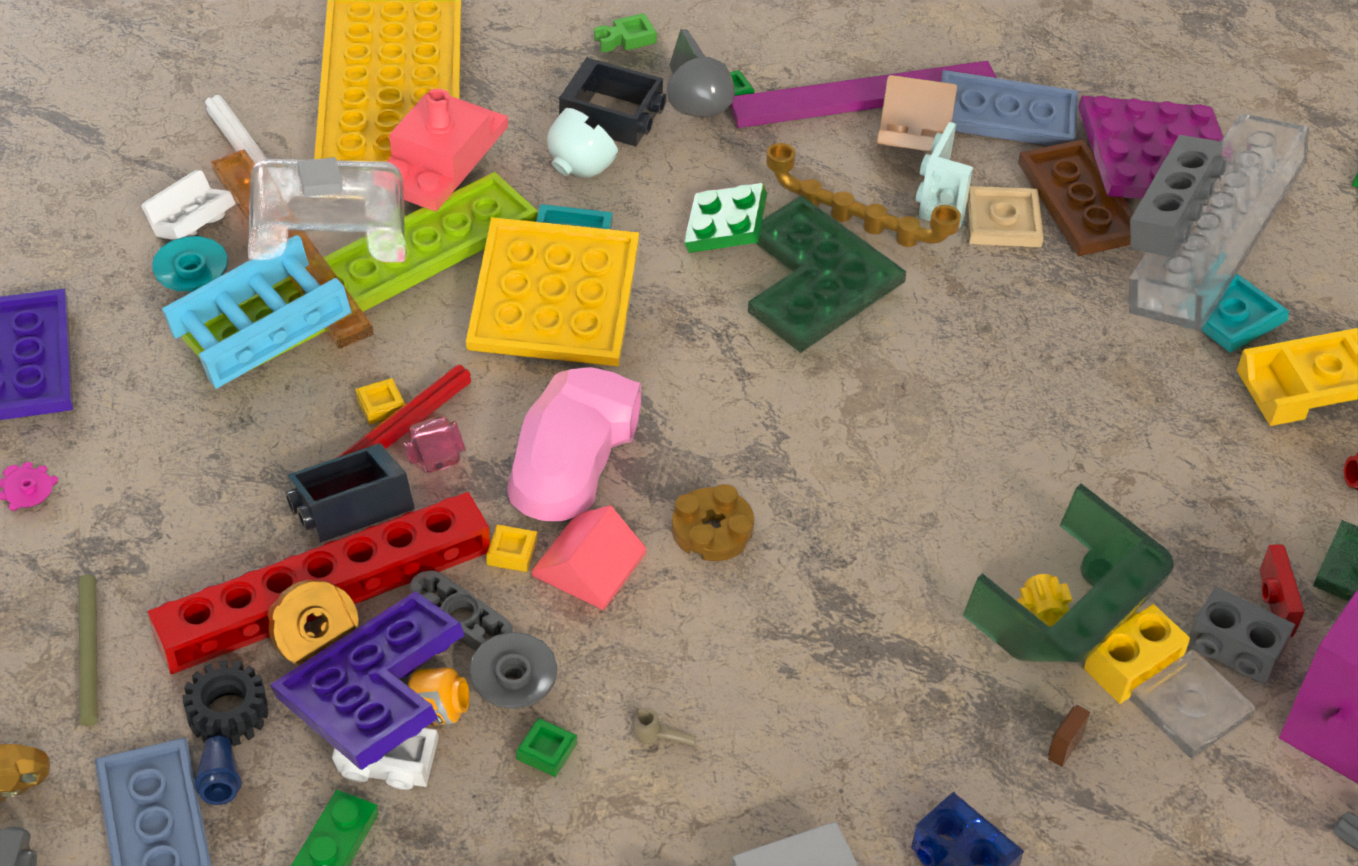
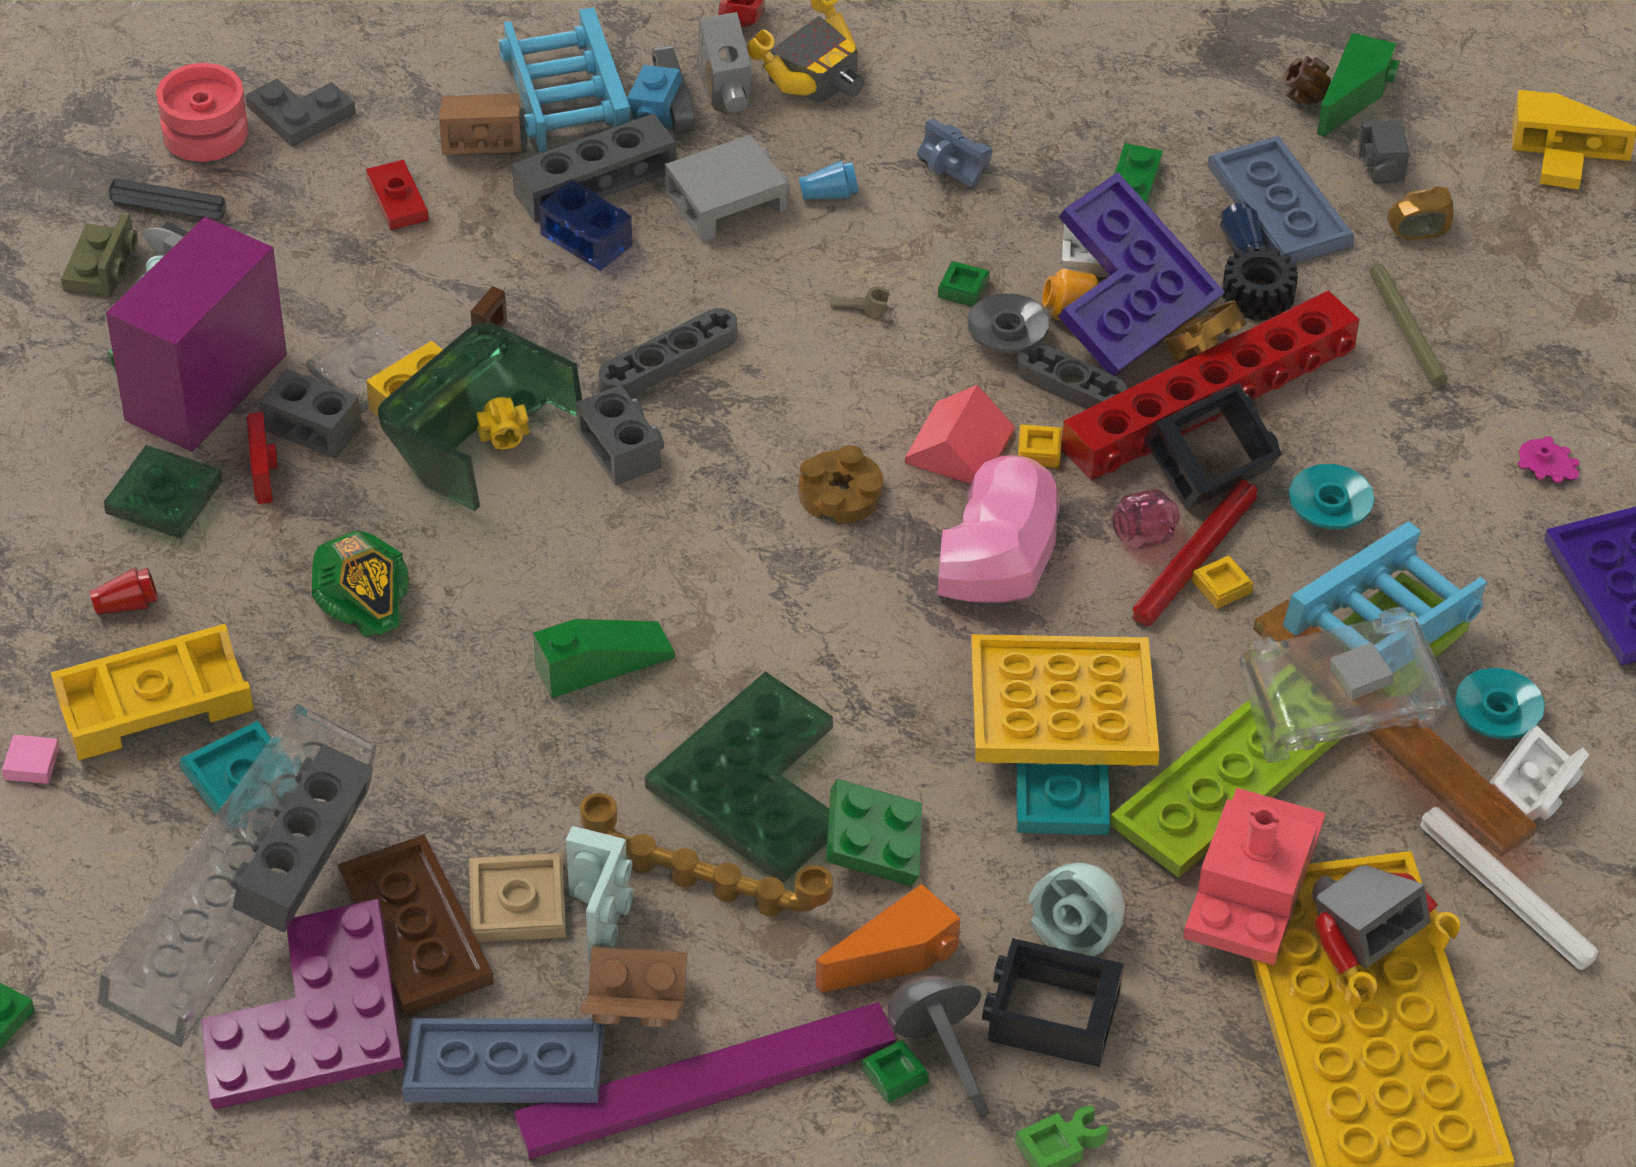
camera: 175 degrees right, 0 degrees up
none -> helmet [311,530,409,637]
none -> green slope [533,619,675,698]
none -> dark grey brick [576,385,664,486]
none -> dark grey beam [599,308,738,397]
none -> orange slope [816,884,960,993]
none -> teal dish [1288,464,1375,530]
none -> dark grey torso [1312,865,1460,1008]

